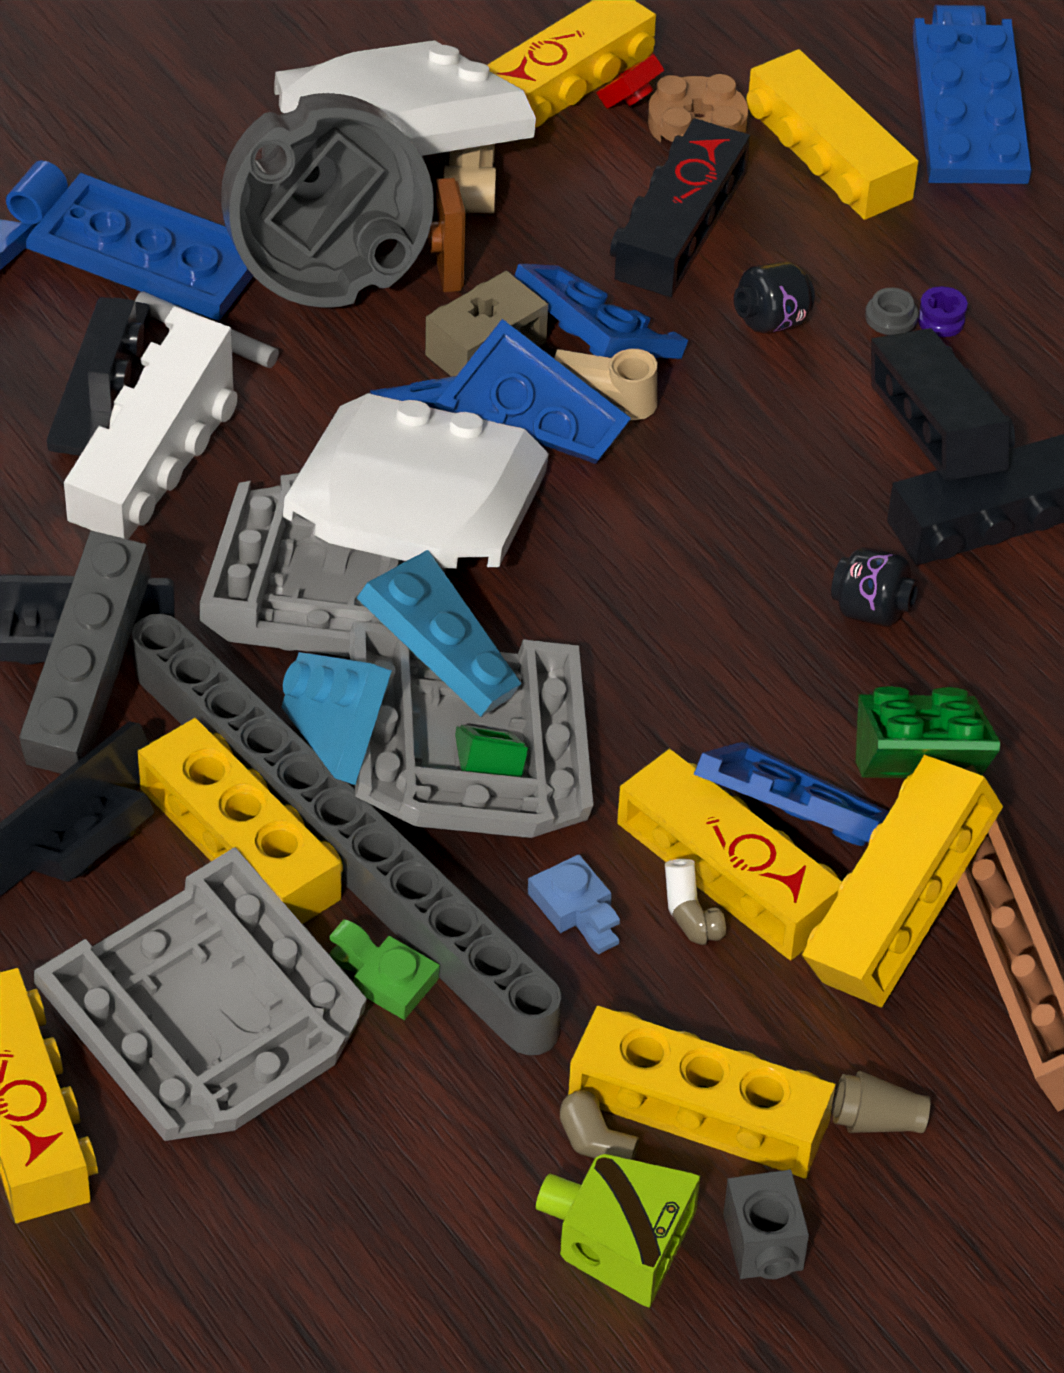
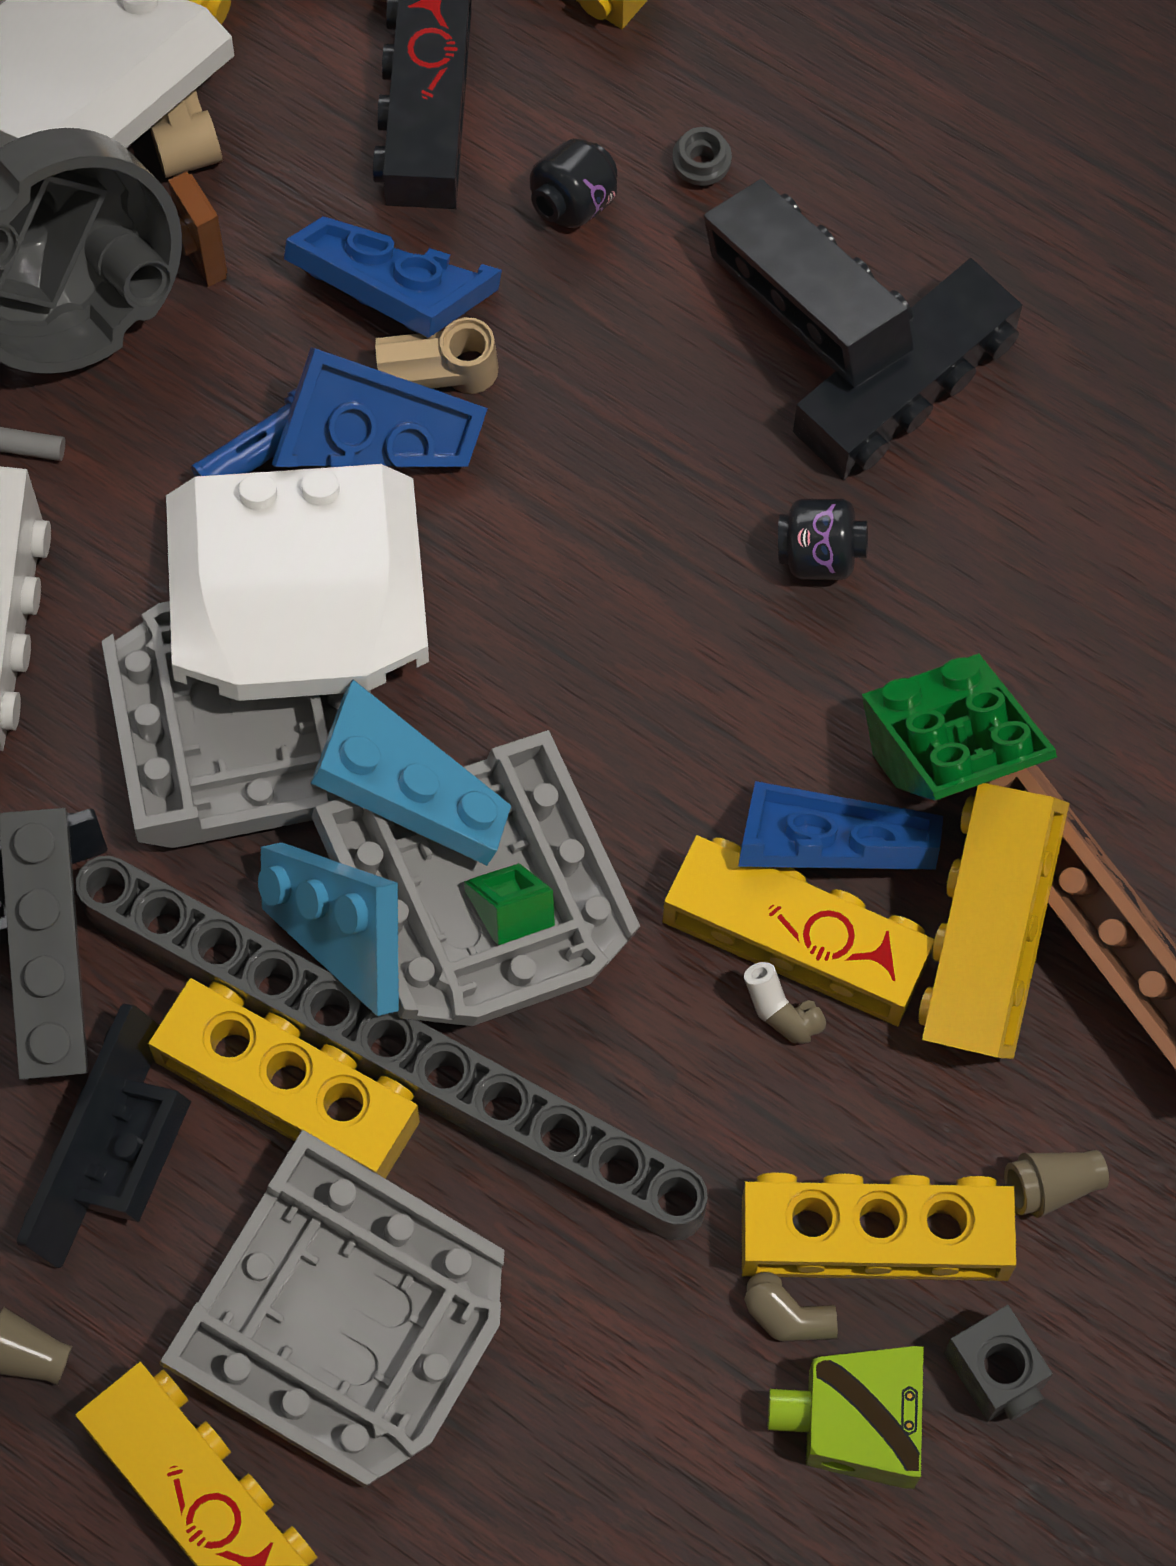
camera: 20 degrees left, 20 degrees up
bright green plate [329,920,440,1020] -> none
dark tan brick [425,271,548,376] -> none
medium blue plate [528,854,620,954] -> none
dark purple bush [918,286,968,337] -> none

